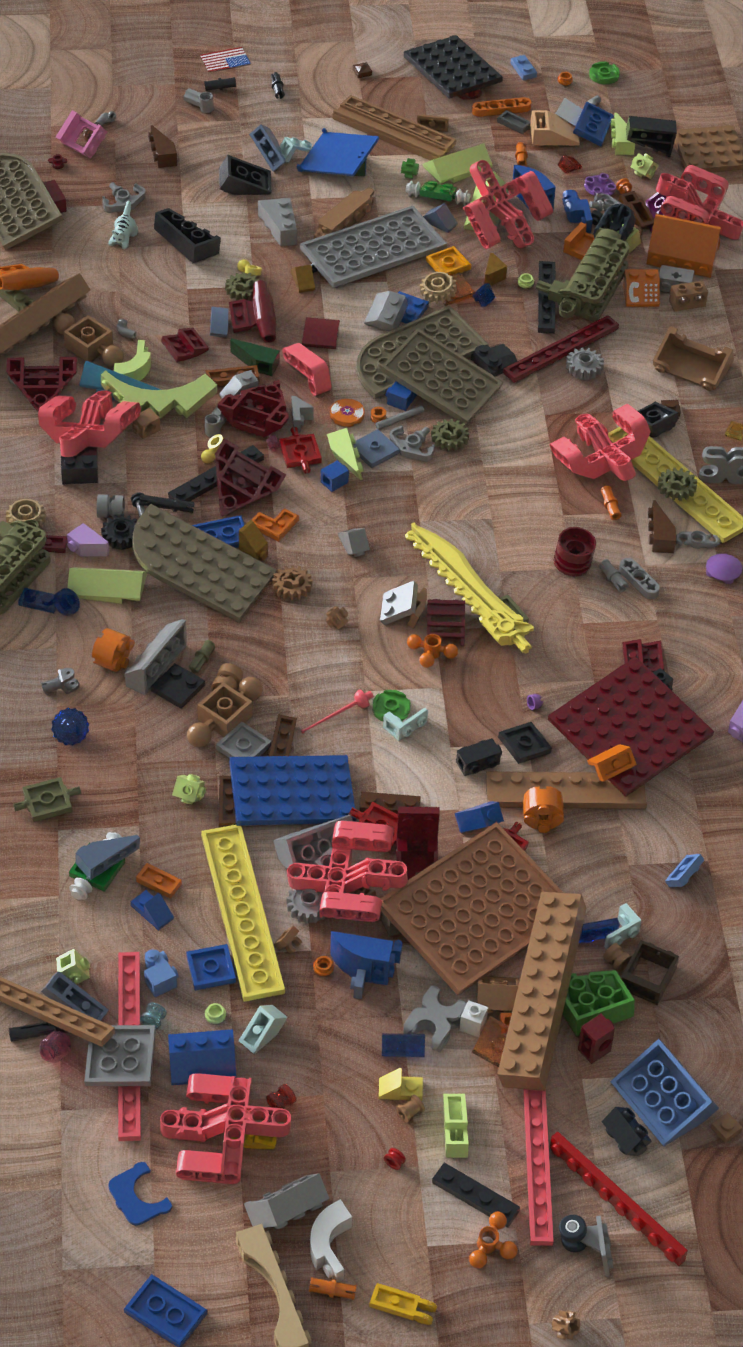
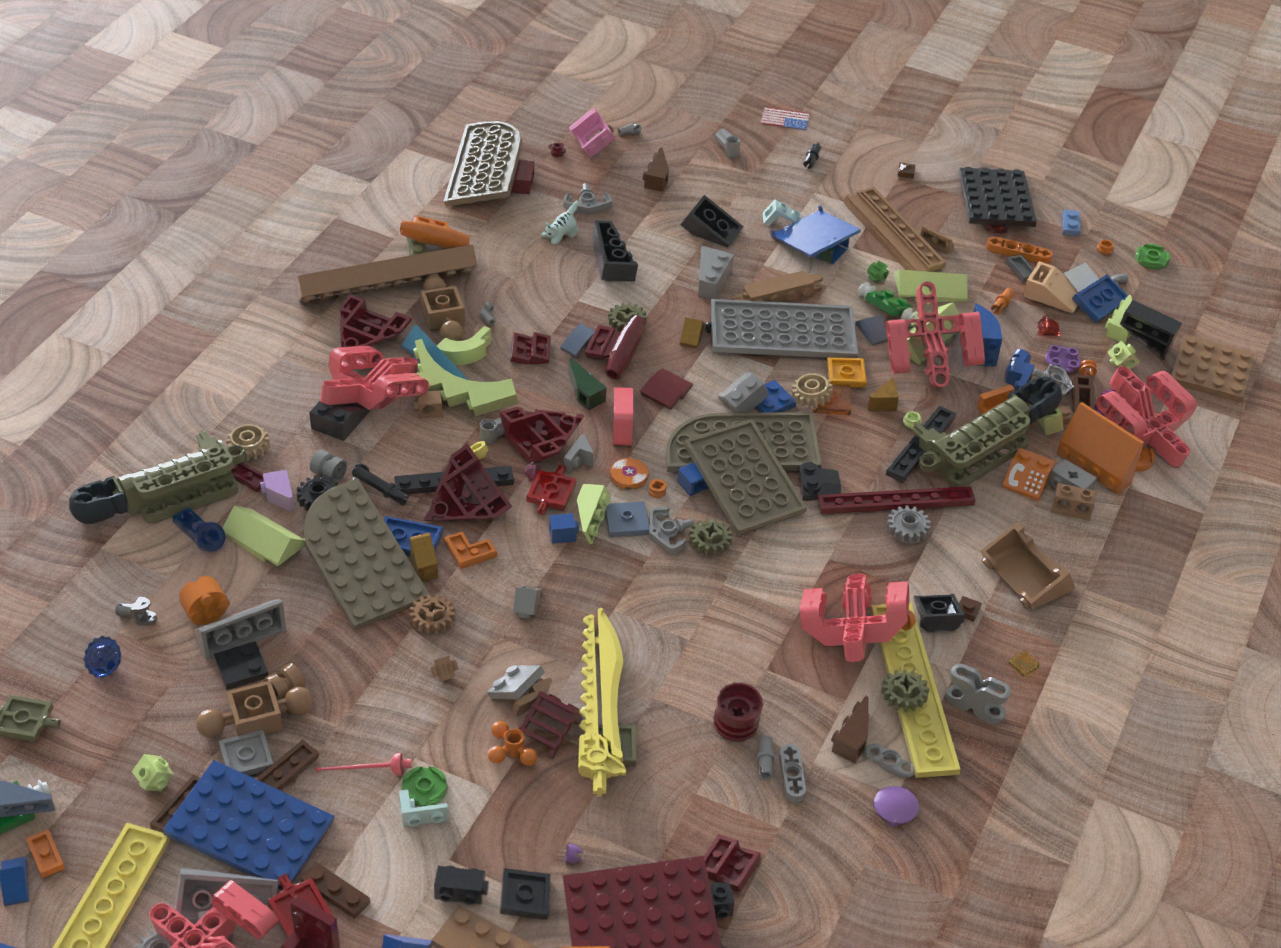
camera: 30 degrees right, 5 degrees down
olive axle [189,640,216,673] -> none
black pin [204,77,236,91] -> none
dark orange plate [205,365,260,386] -> none
light grey slope [219,370,258,399] -> none
light yellow plate [237,259,262,276] -> none
sand blue slope [249,124,286,172] -> none
light grey bar [375,405,424,429] -> none
clear blue tile [473,283,495,307] -> none
orange pin [600,486,622,520] -> none

